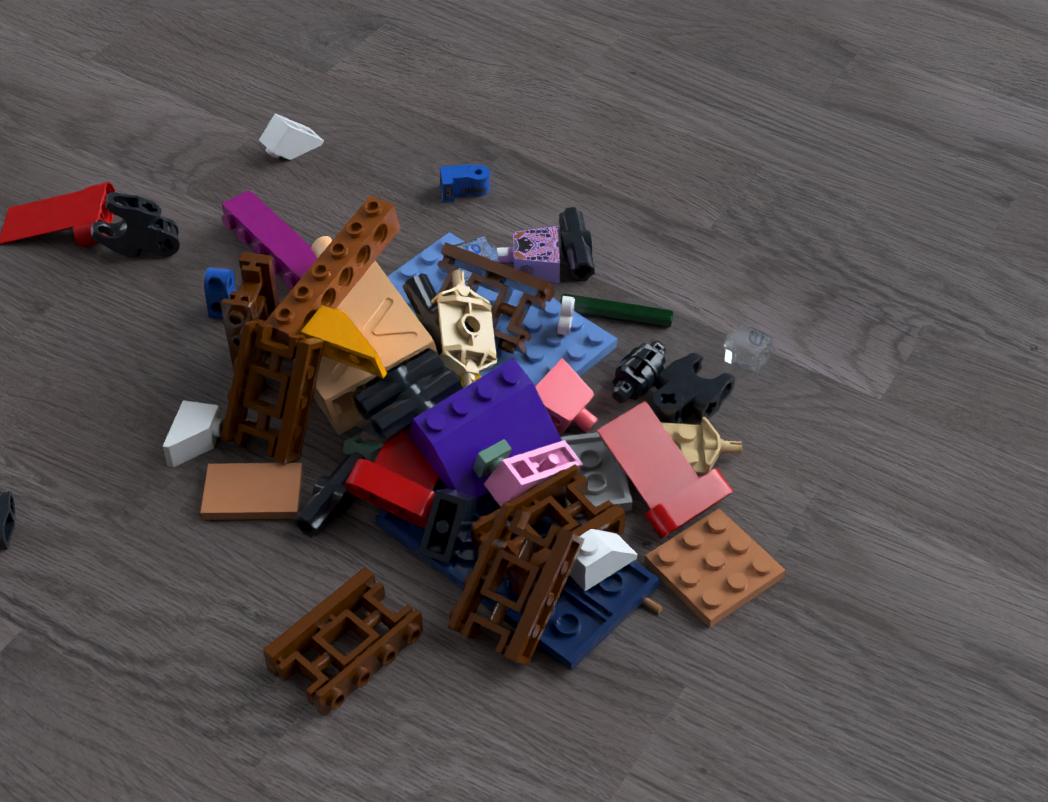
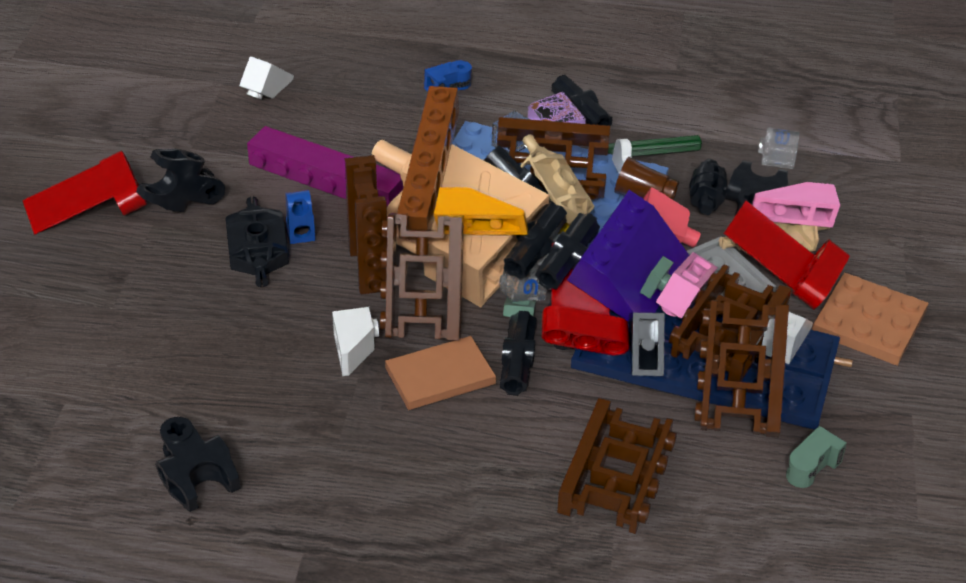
camera: 25 degrees left, 5 degrees down
none -> black plate [225,196,289,287]
none -> reddish brown plant [614,156,679,200]
none -> bright pink slope [752,182,840,228]
none -> sand green leg [786,426,847,488]

